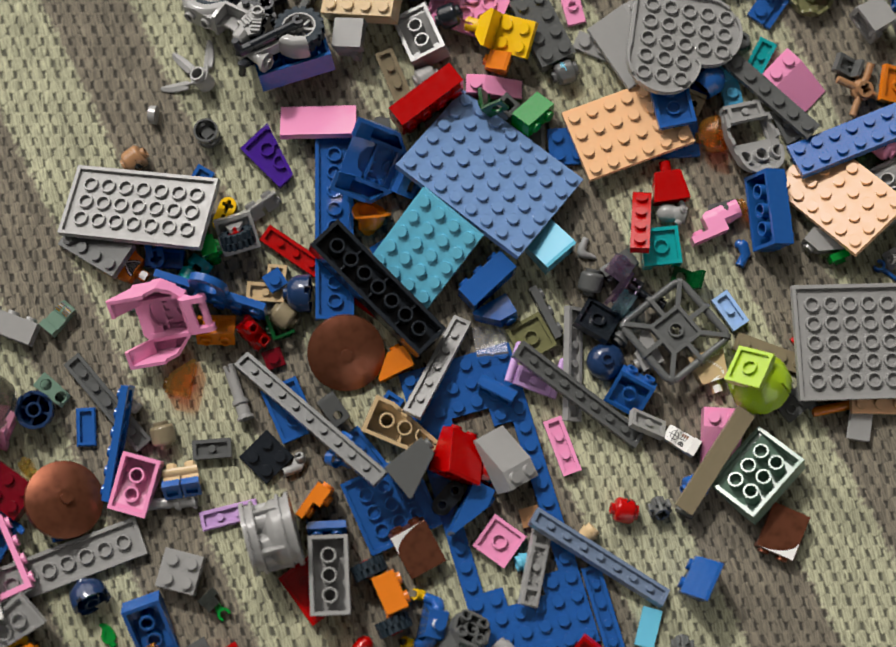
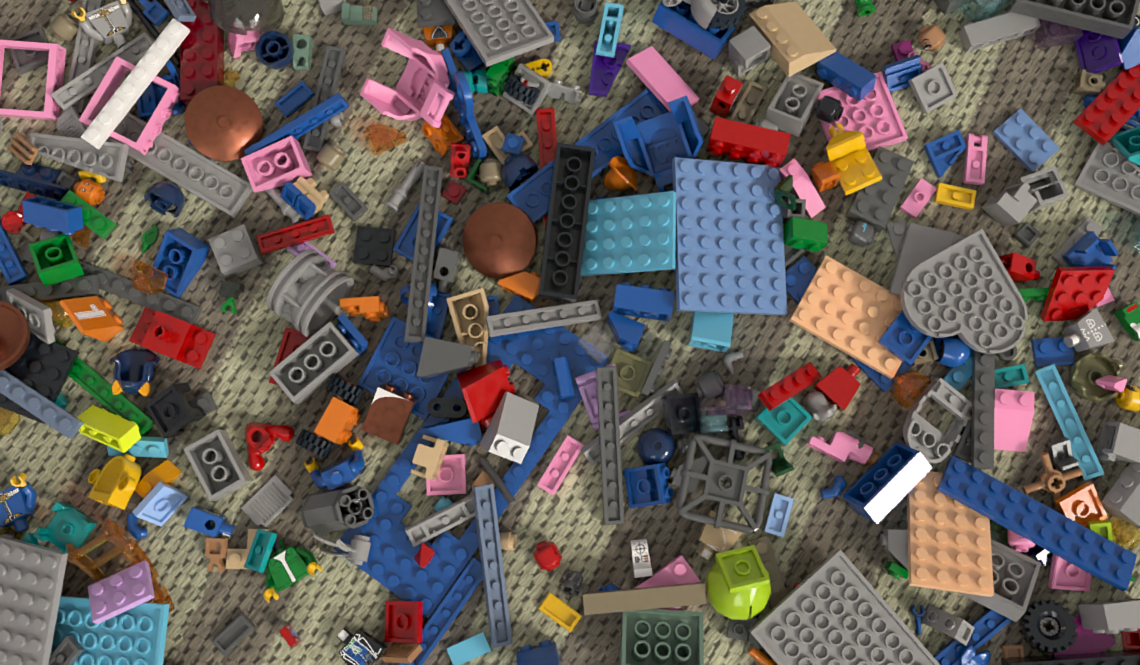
camera: 55 degrees right, 0 degrees up
light grey plate [628,408,666,441] -> none
none -> red tile [256,214,335,255]
none -> tan panel [410,435,449,481]
none -> red slope [414,542,437,568]
none -> dark grey bar [479,456,516,506]
none -> yellow tile [538,592,582,633]
none -> medium azure slope [596,2,624,58]
none -> red torso [709,75,743,119]
none -> medium azure plate [1035,364,1105,481]

